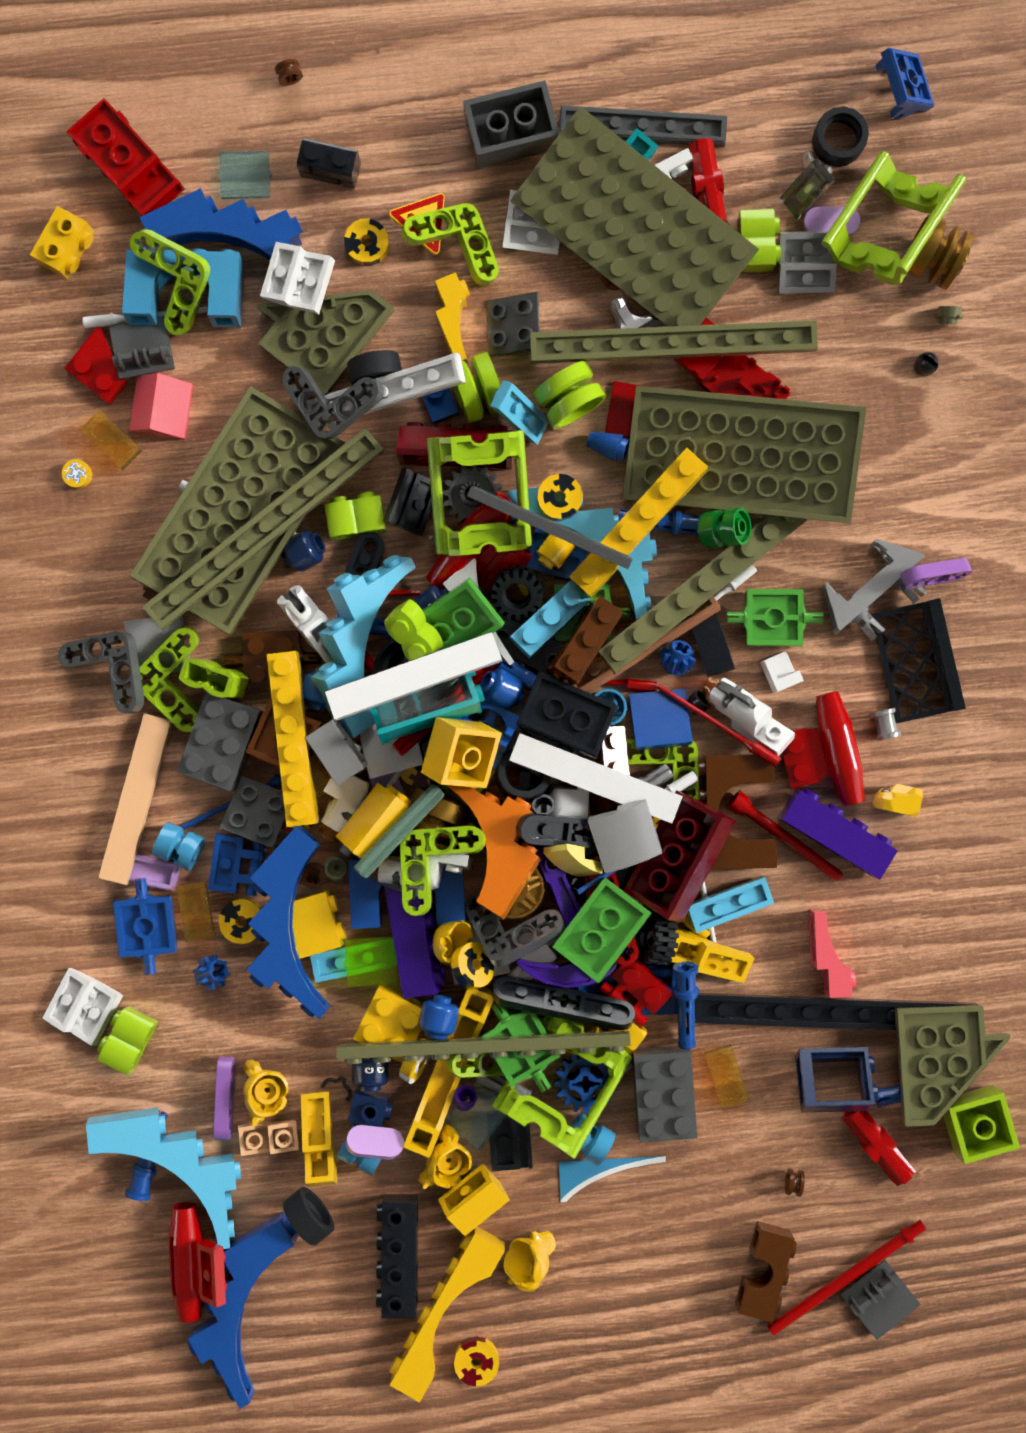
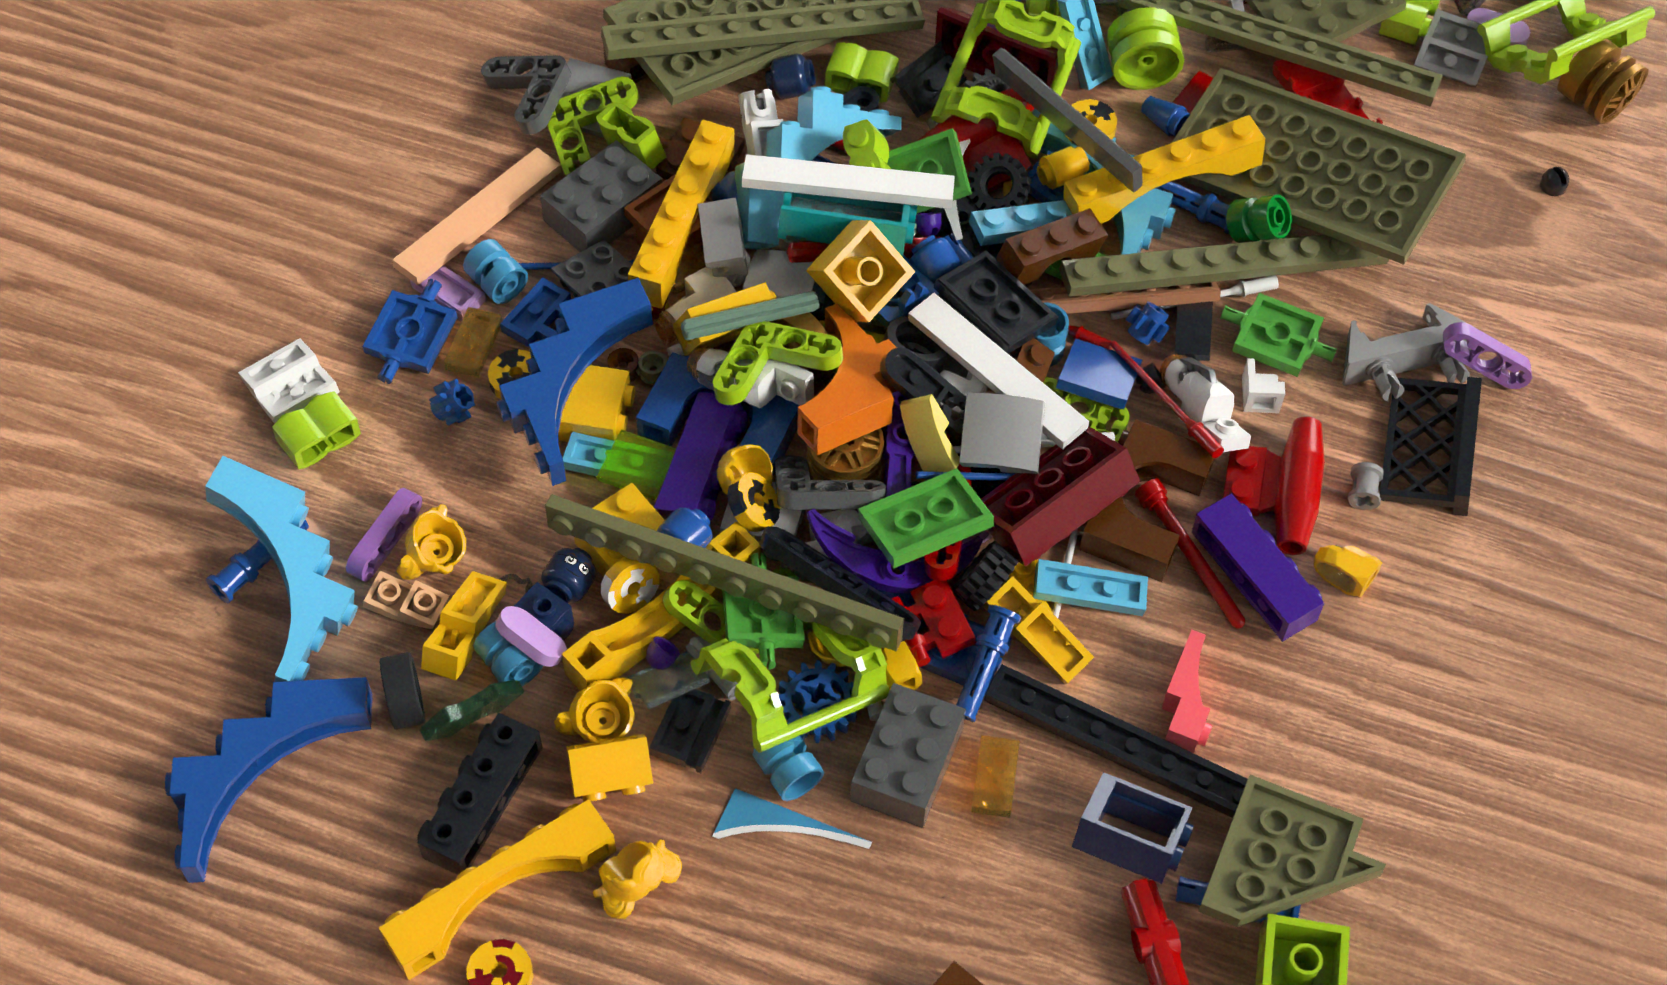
camera: 25 degrees right, 30 degrees down
red plate [168,1201,227,1323] -> none
reddish brown bush [785,1168,805,1197] -> none
olive plate [935,306,964,324] -> none
none -> clear green tile [420,680,525,741]

